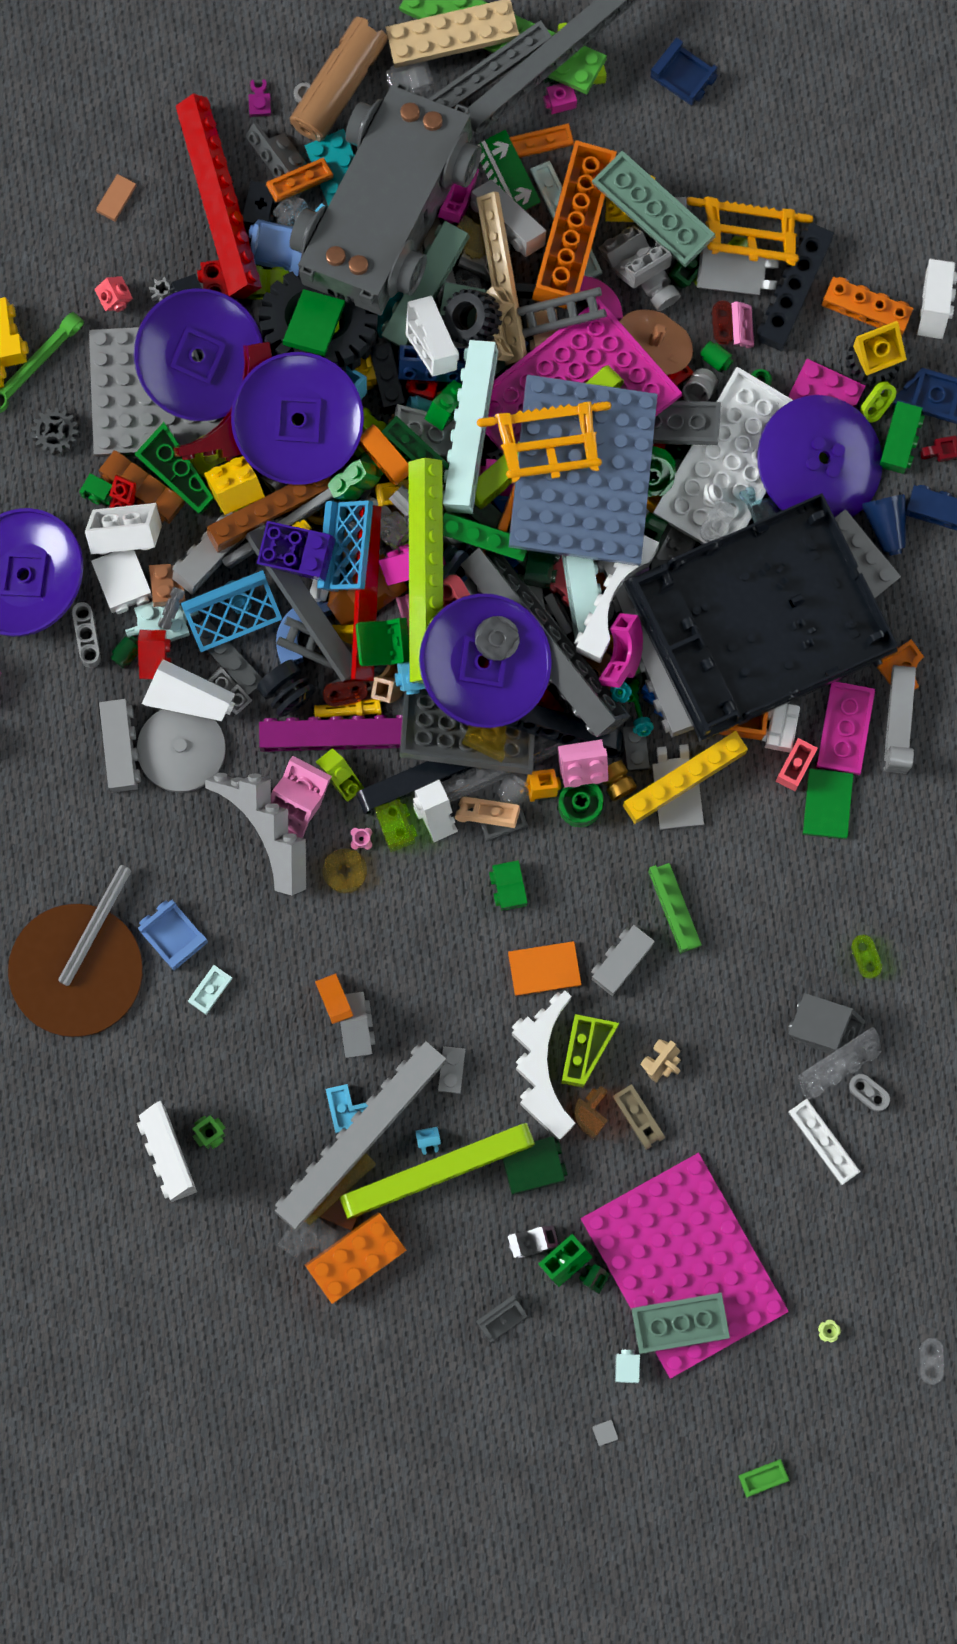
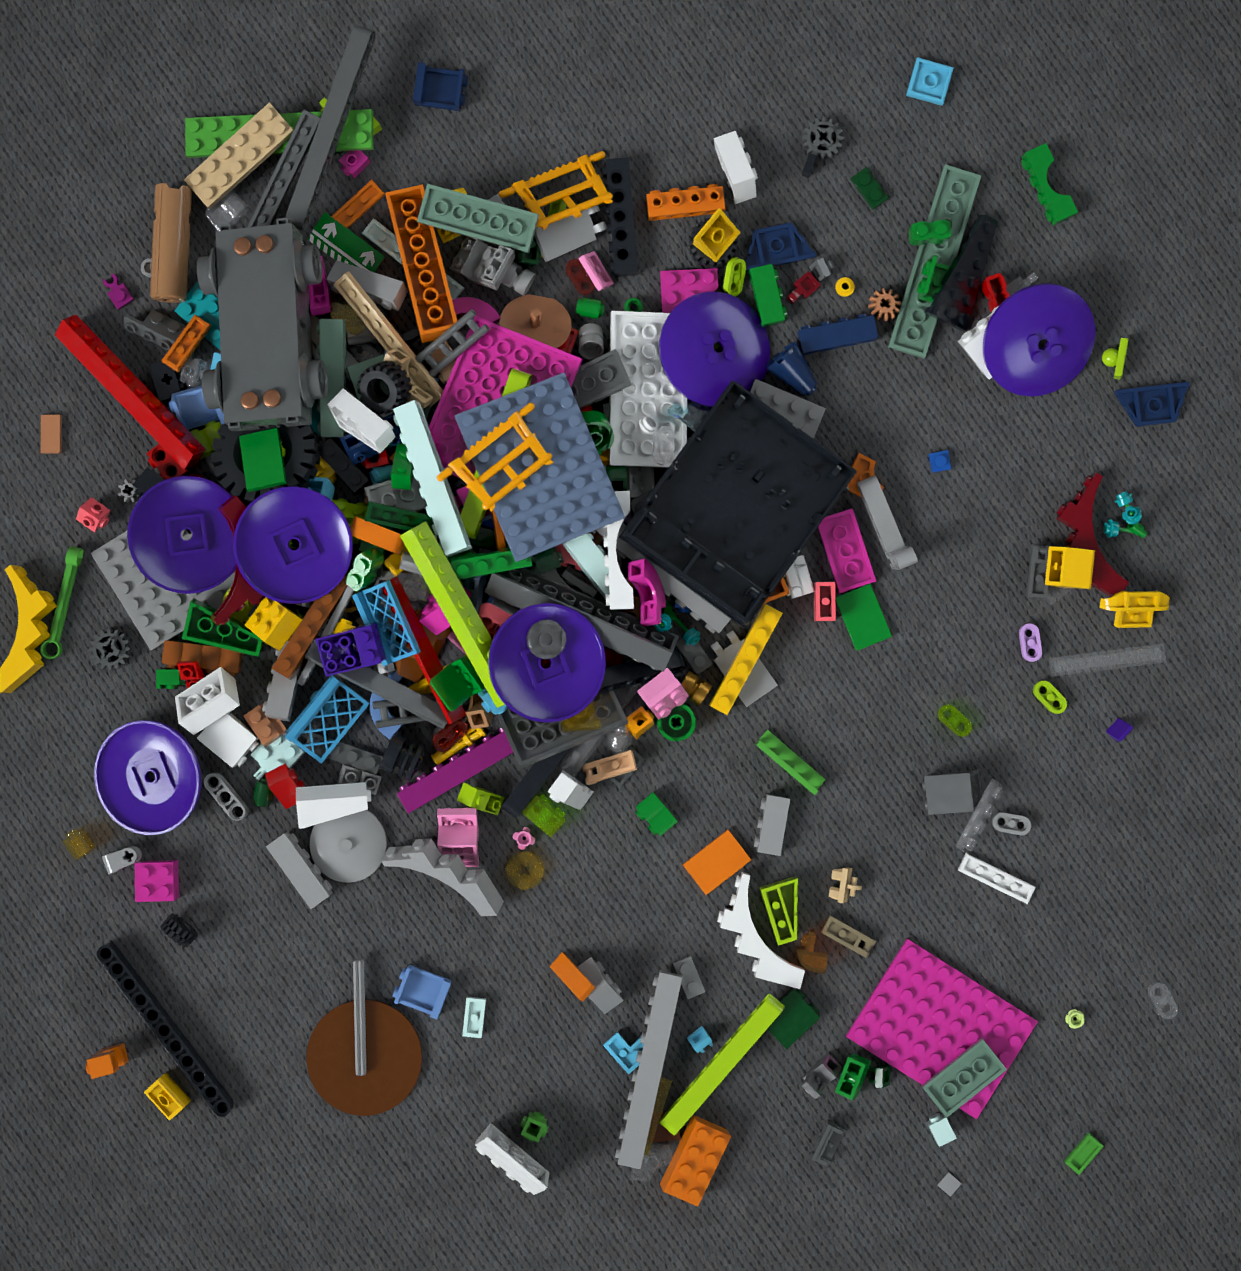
camera: 25 degrees left, 10 degrees up
flat silver axle [158,587,185,630] -> none

